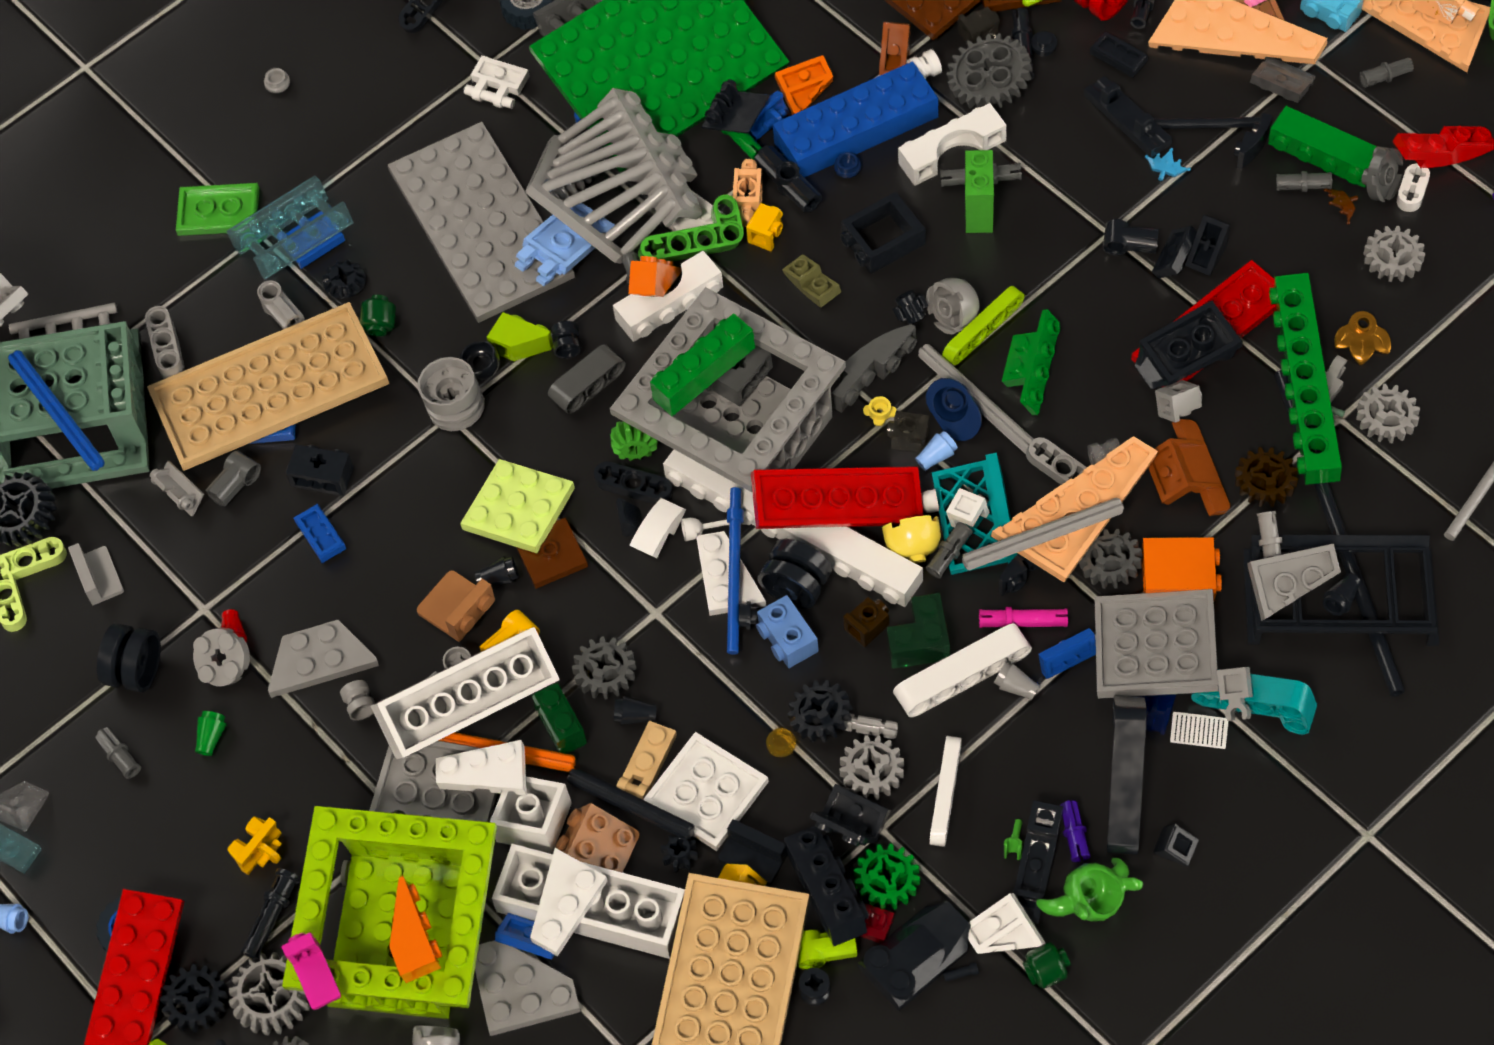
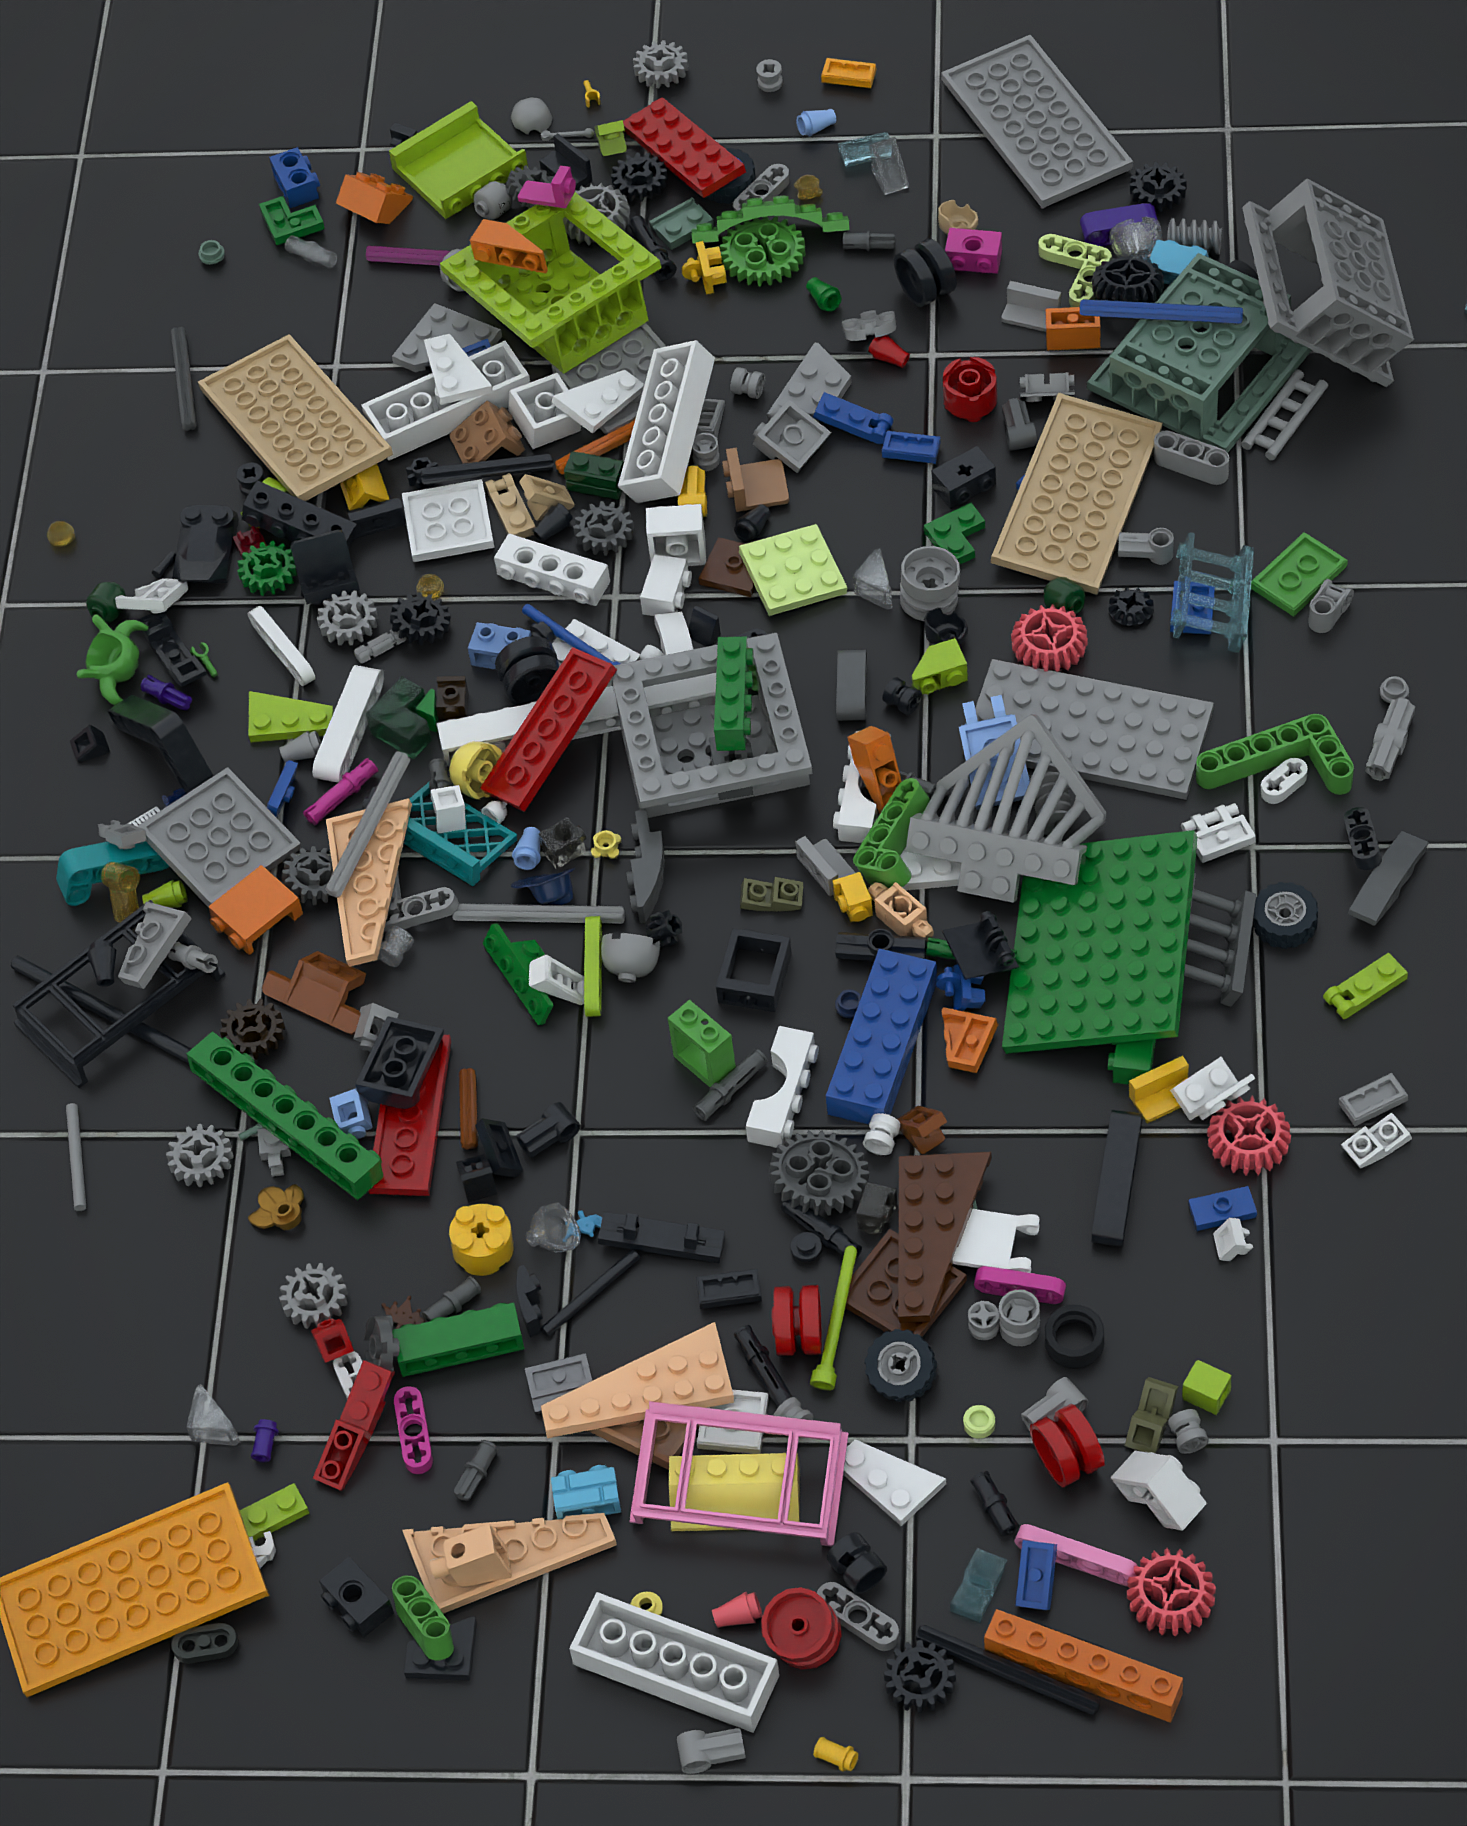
camera: 135 degrees right, 5 degrees down
none -> clear yellow piece [101,862,140,922]
none -> lime cone [142,880,188,908]
none -> lime wing [248,691,334,743]
none -> red brick [311,1319,354,1363]
none -> light blue brick [329,1088,373,1139]
none -> dark pink beam [394,1386,433,1474]
none -> green slope [416,689,438,732]
none -> yellow brick [449,1204,514,1276]
none -> dark orange axle [459,1068,478,1150]
none -> white brick [494,534,610,606]
none -> tan slope [519,474,575,521]
none -> clear helmet [526,1202,581,1253]
none -> white slope [529,955,584,1005]
none -> white brick [640,554,692,616]
none -> white brick [646,504,706,566]
none -> sand green plate [649,198,714,250]
none -> bright green piece [691,196,849,244]
none -> bright green gear [720,216,806,286]
none -> light grey beam [733,164,790,220]
none -> light grey plate [752,399,831,473]
none -> clear yellow plate [794,175,823,200]
none -> light grey panel [795,836,855,896]
none -> blue plate [813,392,893,444]
none -> clear slope [853,549,892,610]
none -> green plate [923,503,986,565]
none -> tan hair [938,200,978,235]
none -> red brick [943,357,998,422]
none -> dark pink brick [945,228,1002,274]
none -> coral gear [1011,604,1088,672]
none -> orange brick [1045,307,1100,350]
none -> bright green beam [1196,714,1354,795]
none -> white beam [1261,758,1308,804]
none -> light grey piece [1308,579,1354,633]
none -> light grey piece [1365,697,1415,781]

